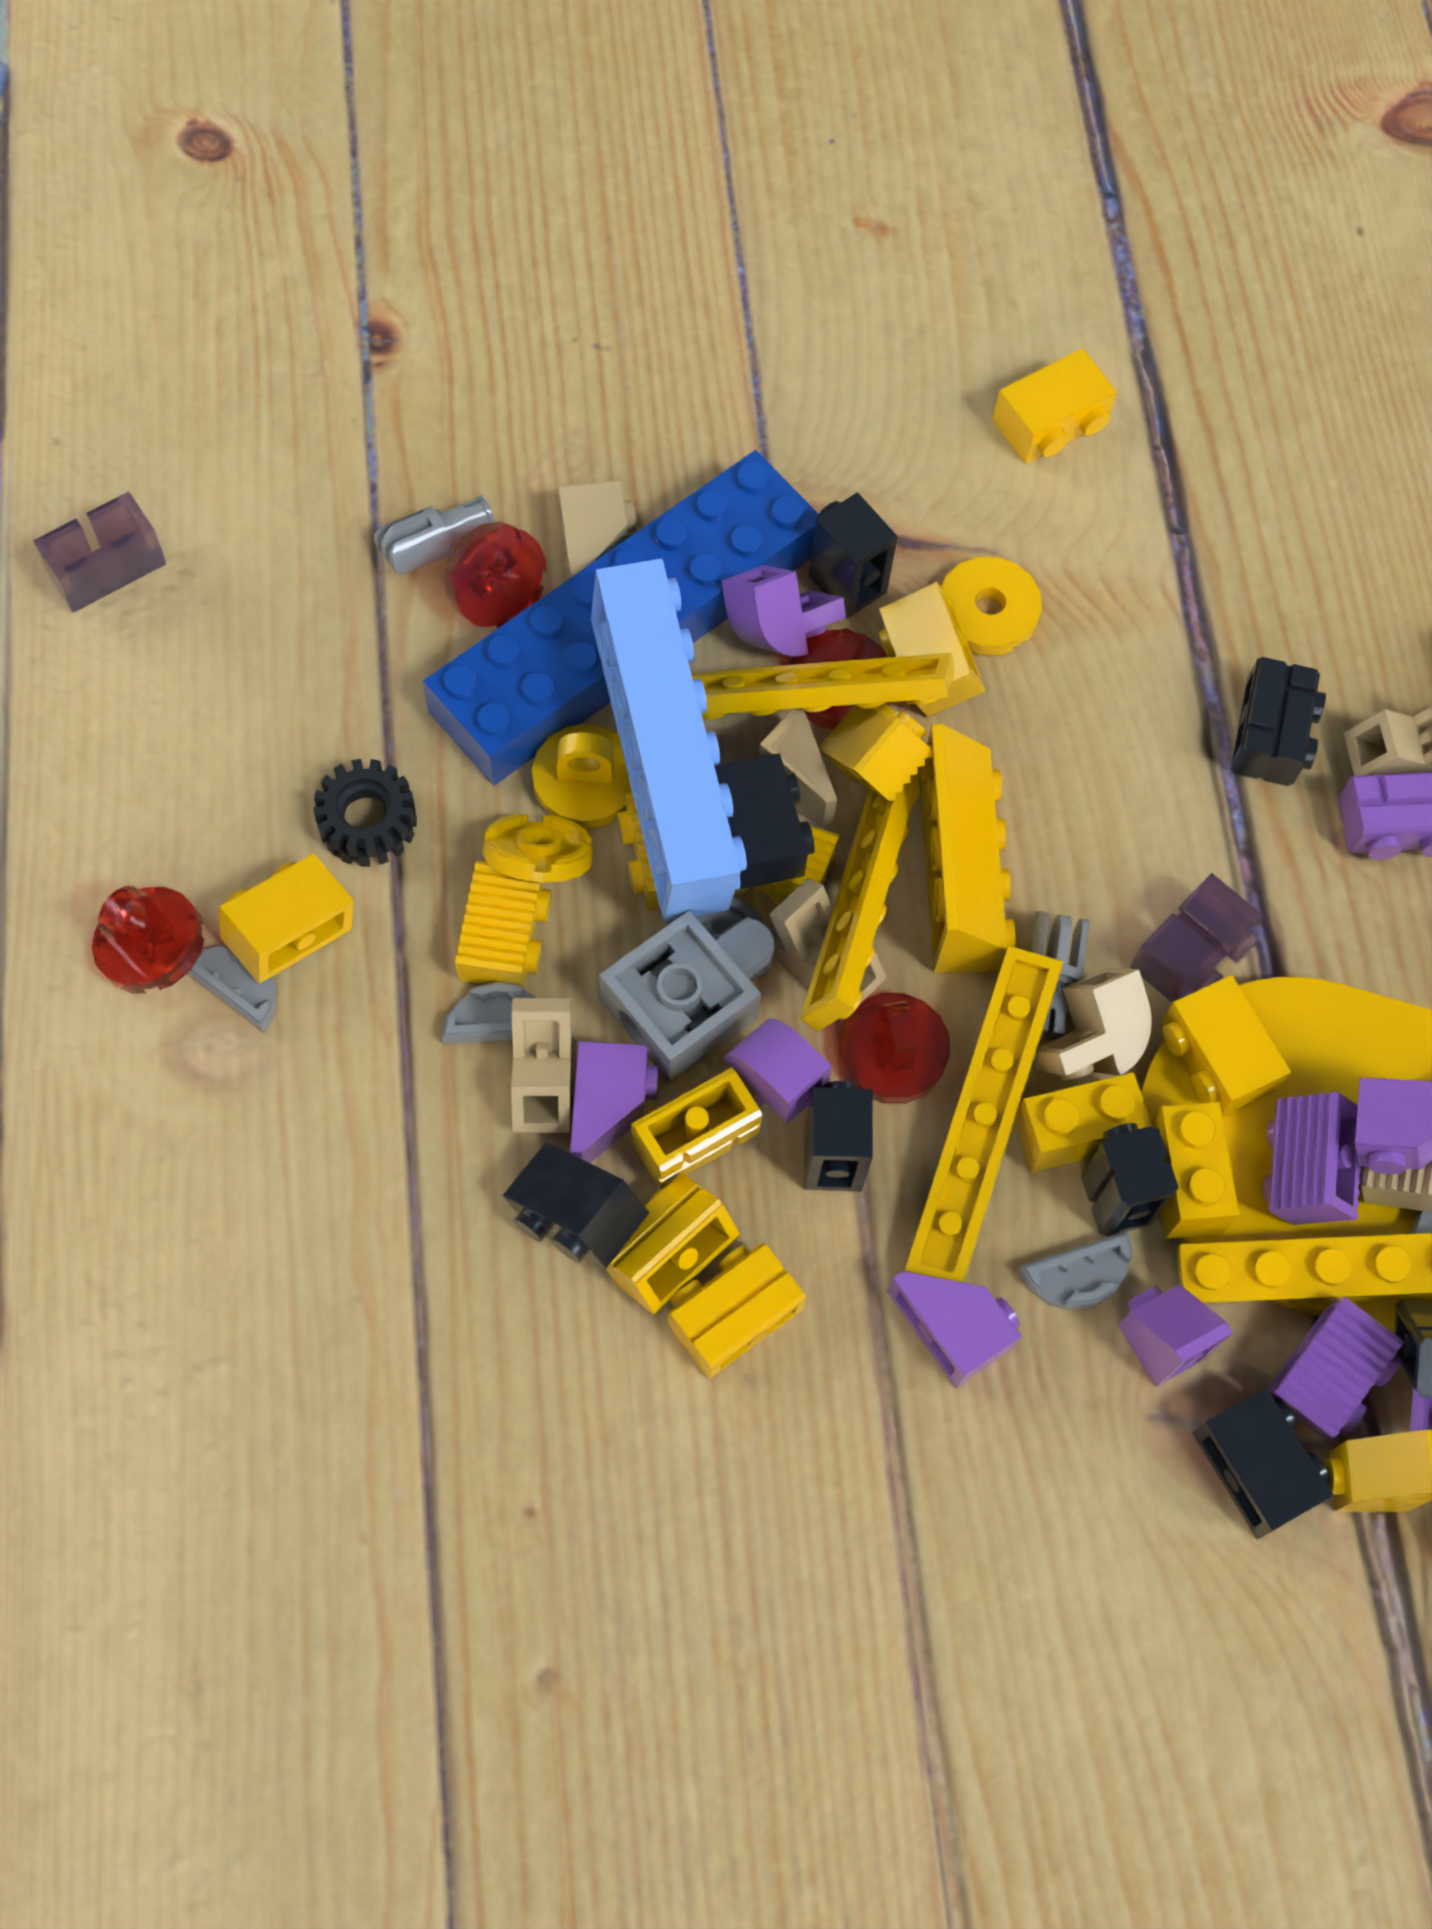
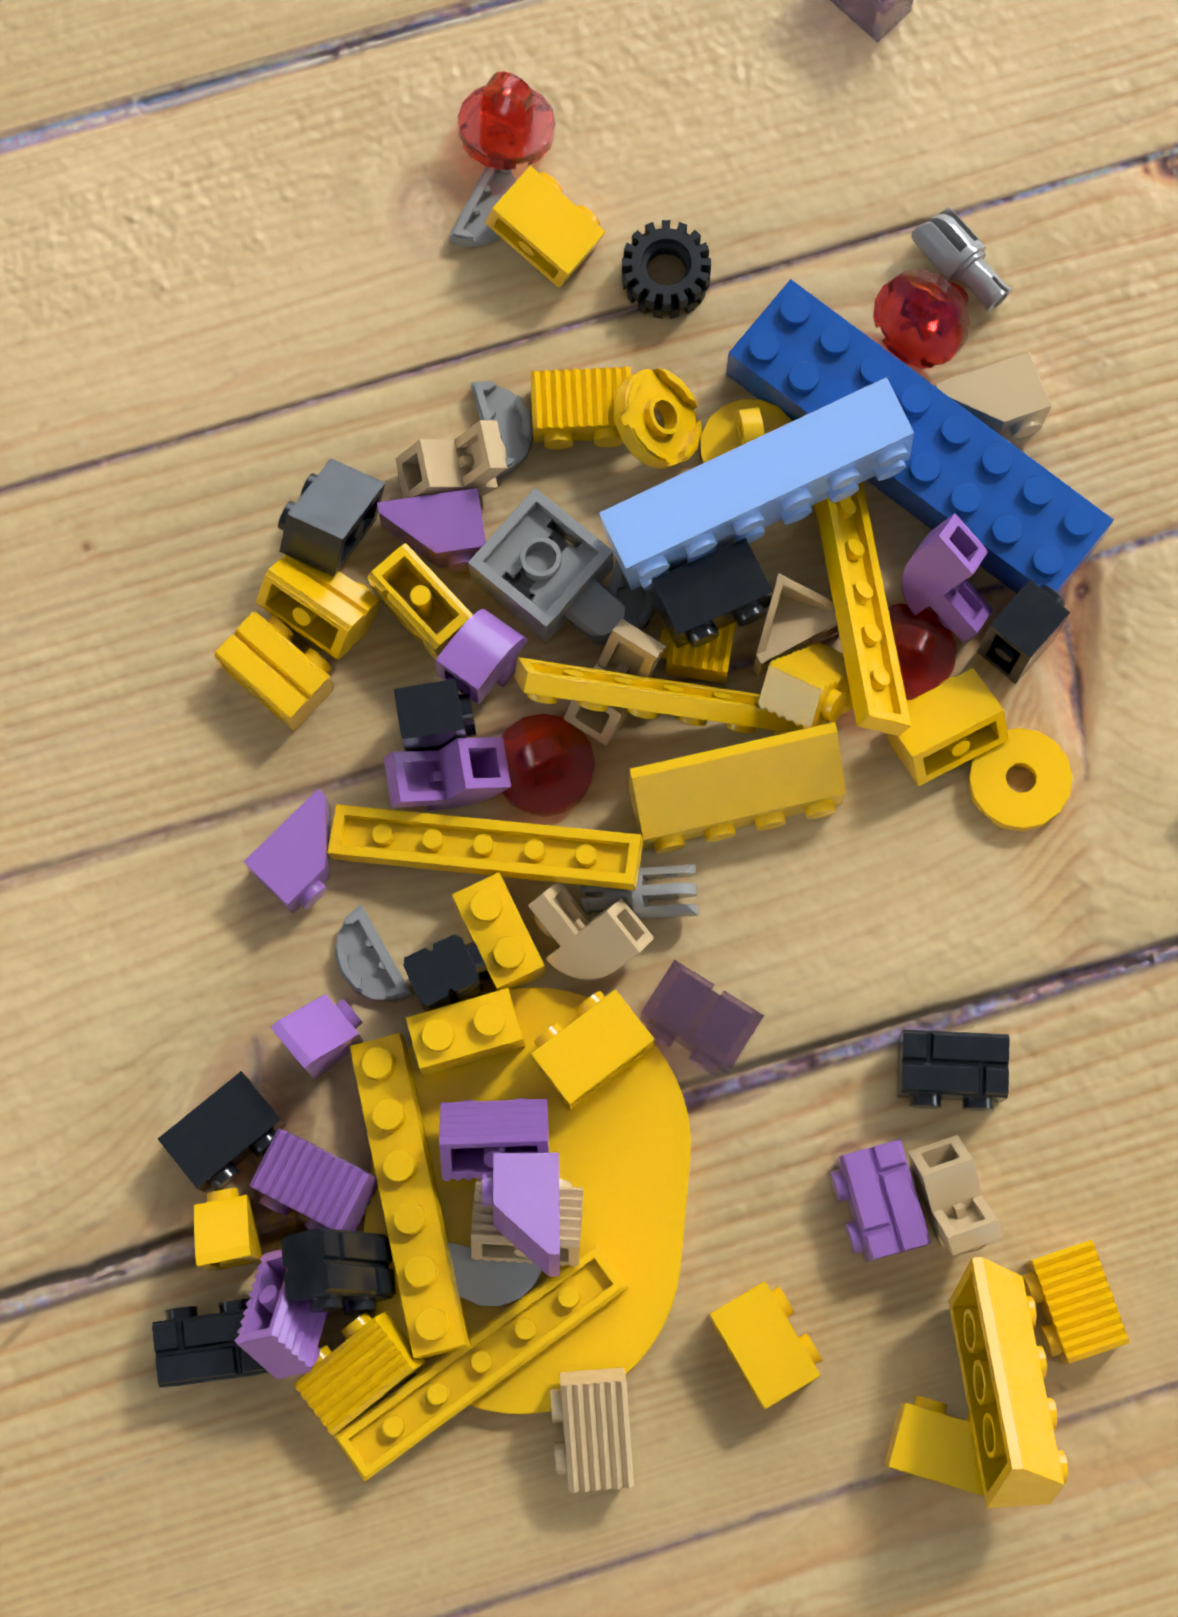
camera: 85 degrees right, 10 degrees up
none -> medium lavender brick [384,737,511,811]

